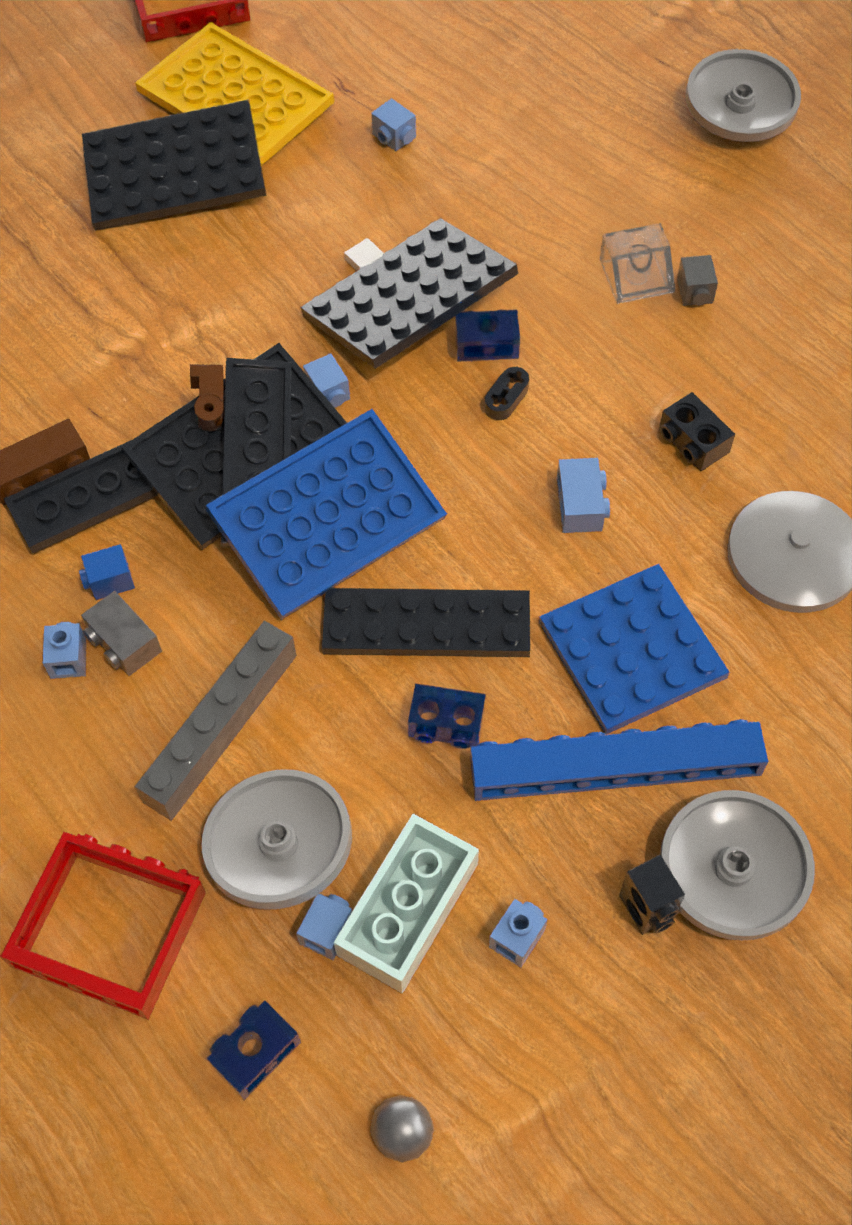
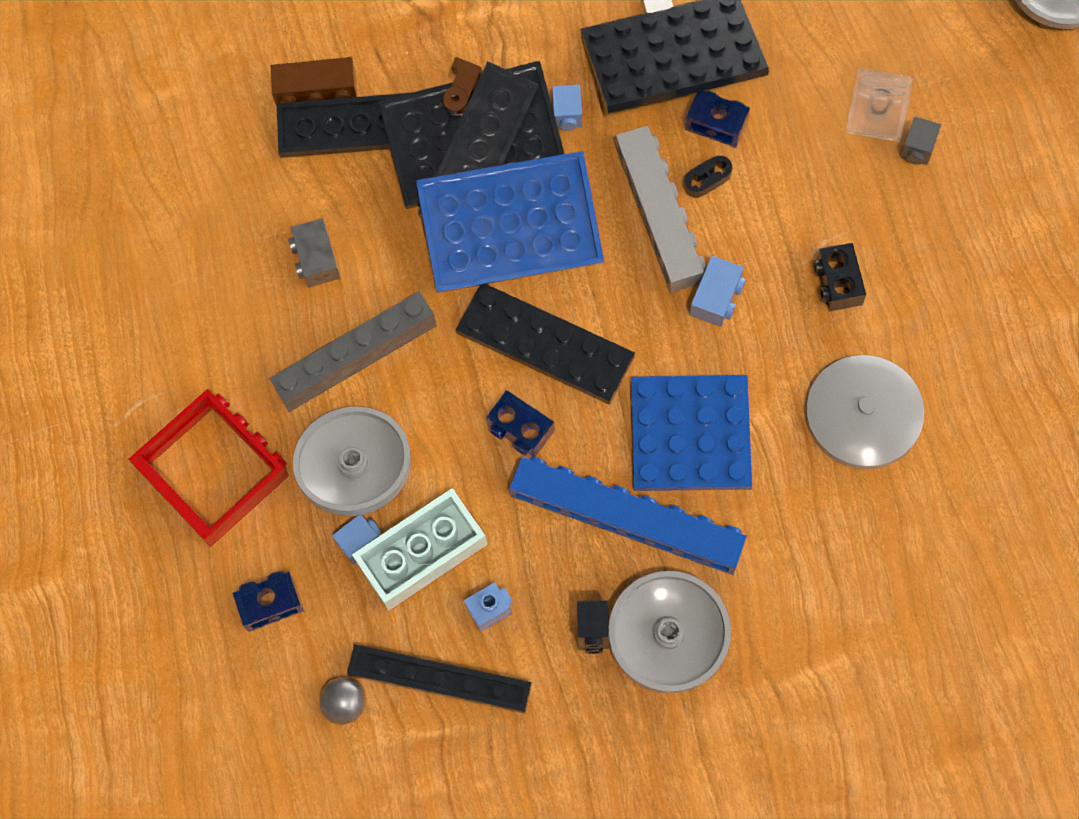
camera: 30 degrees right, 10 degrees up
medium blue brick [43,622,87,679] -> none
blue brick [79,544,135,600] -> none
none -> black plate [347,644,532,714]
none -> light grey brick [616,125,706,293]

